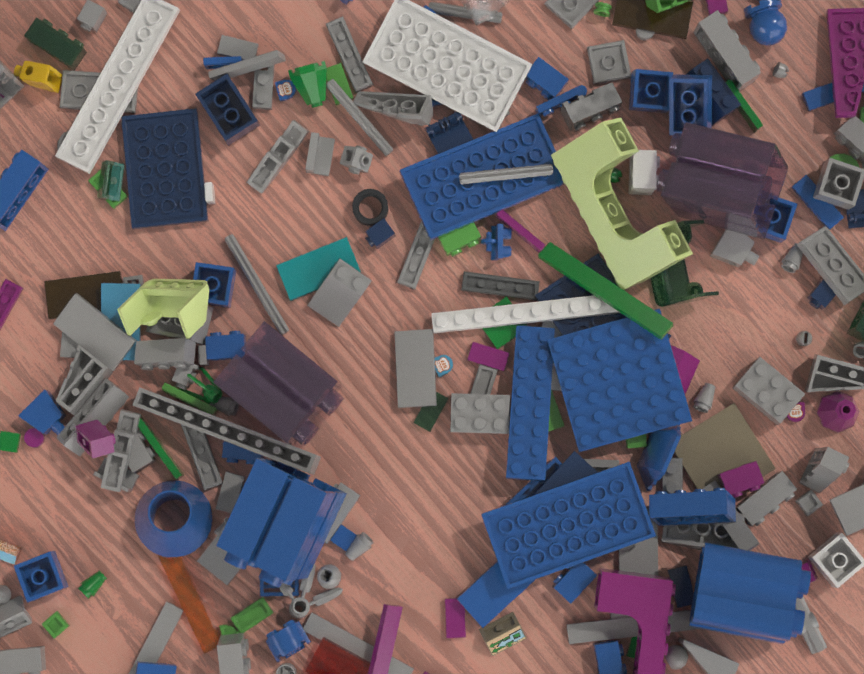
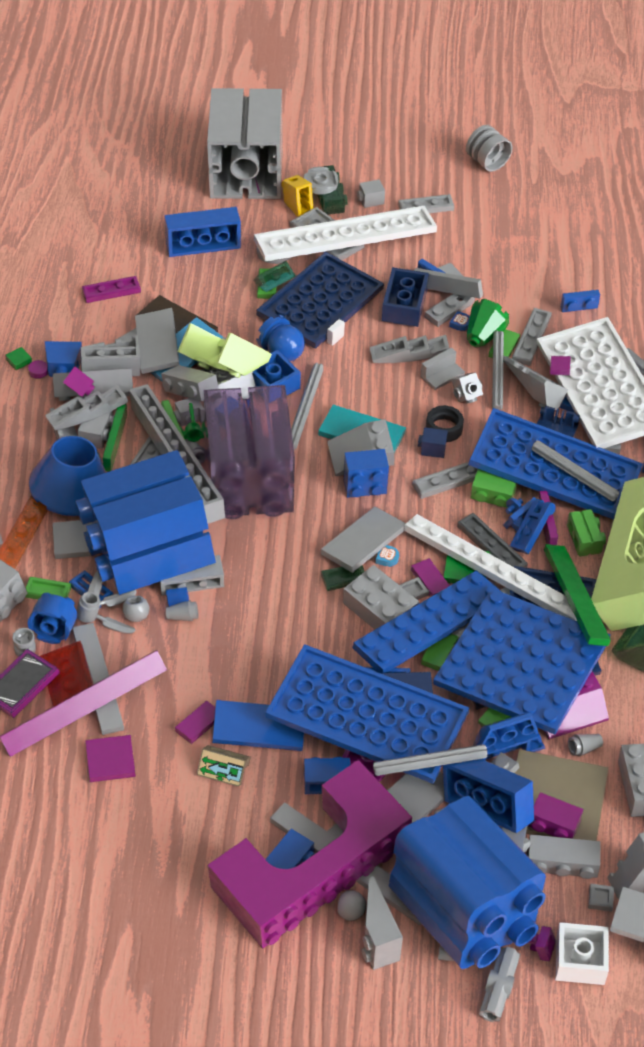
camera: 40 degrees right, 35 degrees down
none -> blue tile [256,315,305,362]
none -> light grey tile [303,167,338,194]
none -> blue brick [343,449,389,498]
none -> light grey axle [373,744,487,776]
none -> blue plate [510,499,556,554]
none -> magenta tile [550,356,571,375]
none -> bright green brick [567,509,606,557]

